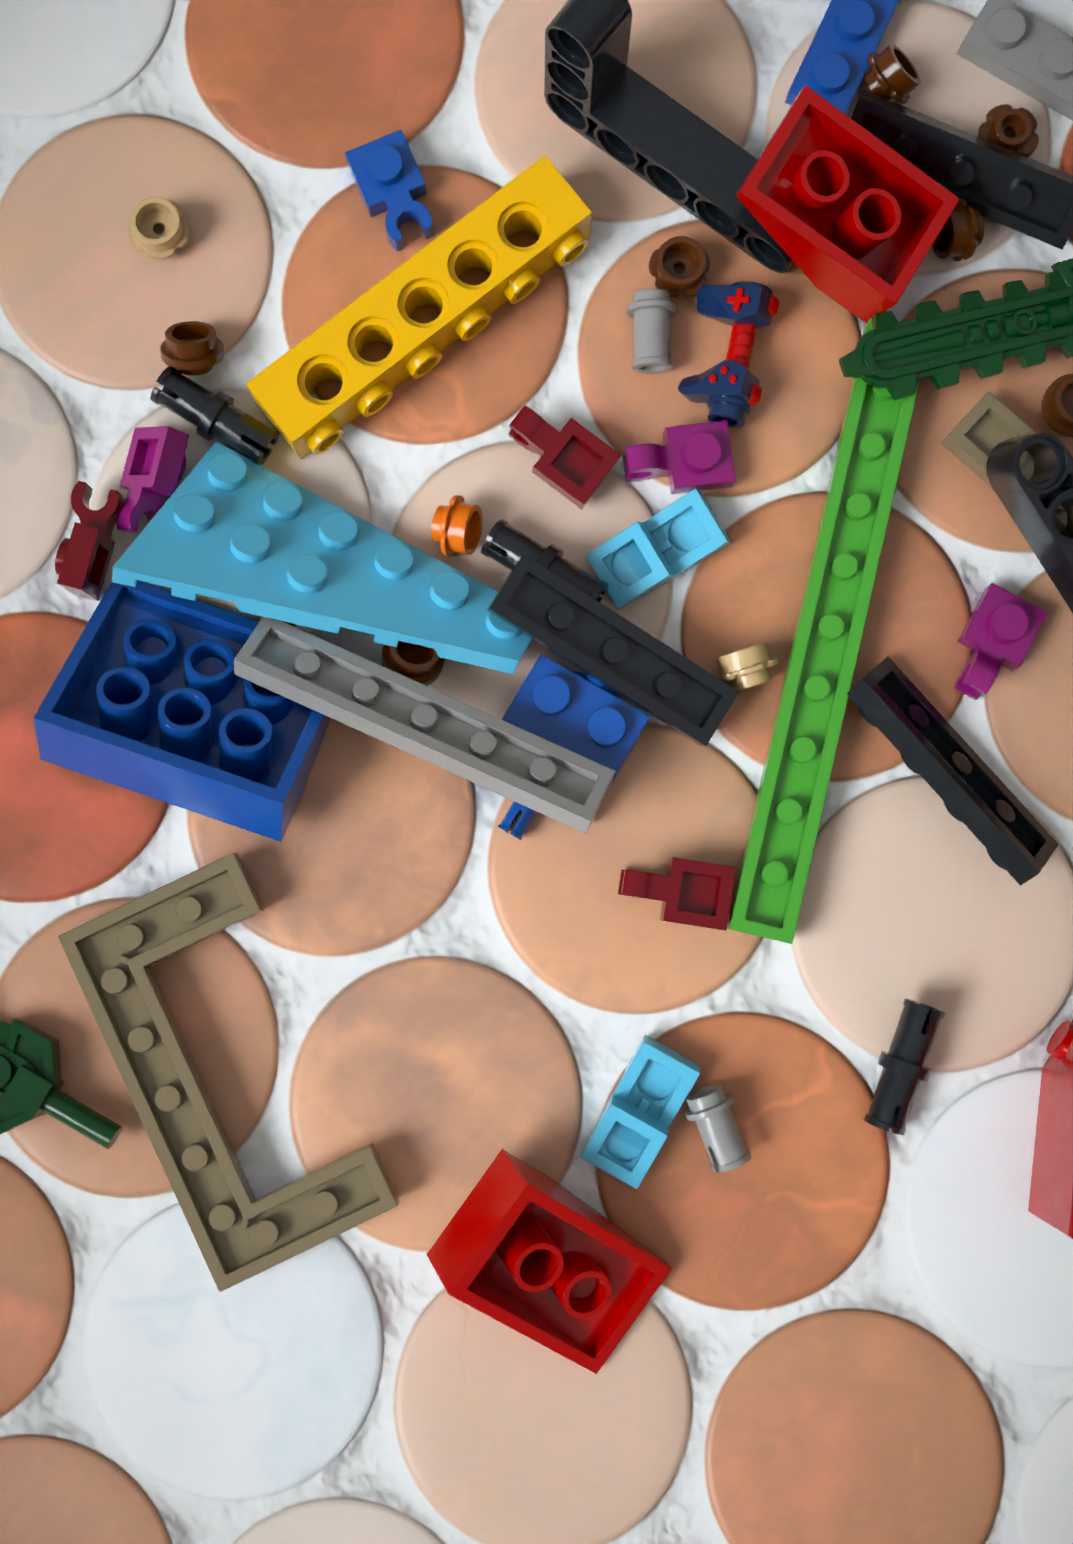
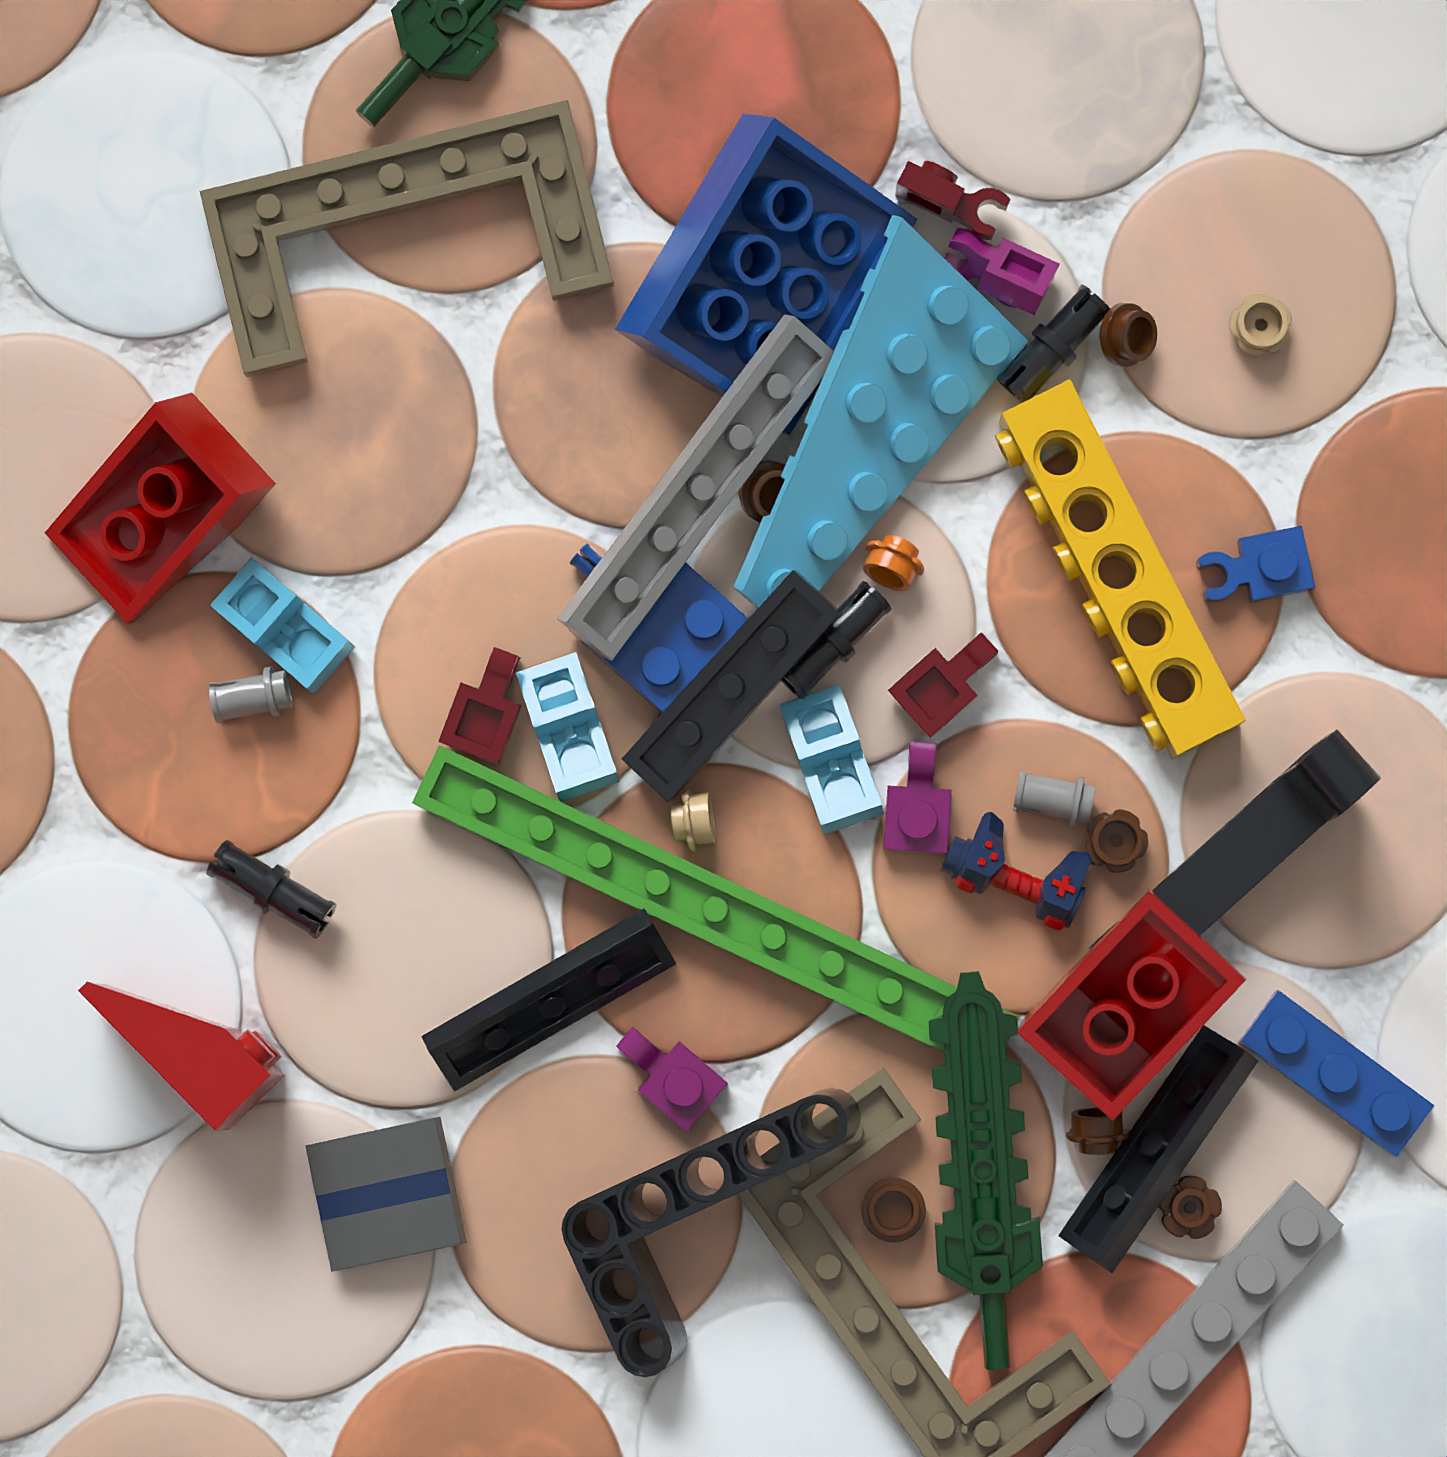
camera: 110 degrees right, 0 degrees up
reddish brown plate [864,43,921,105] -> none
none -> slope [516,652,620,802]

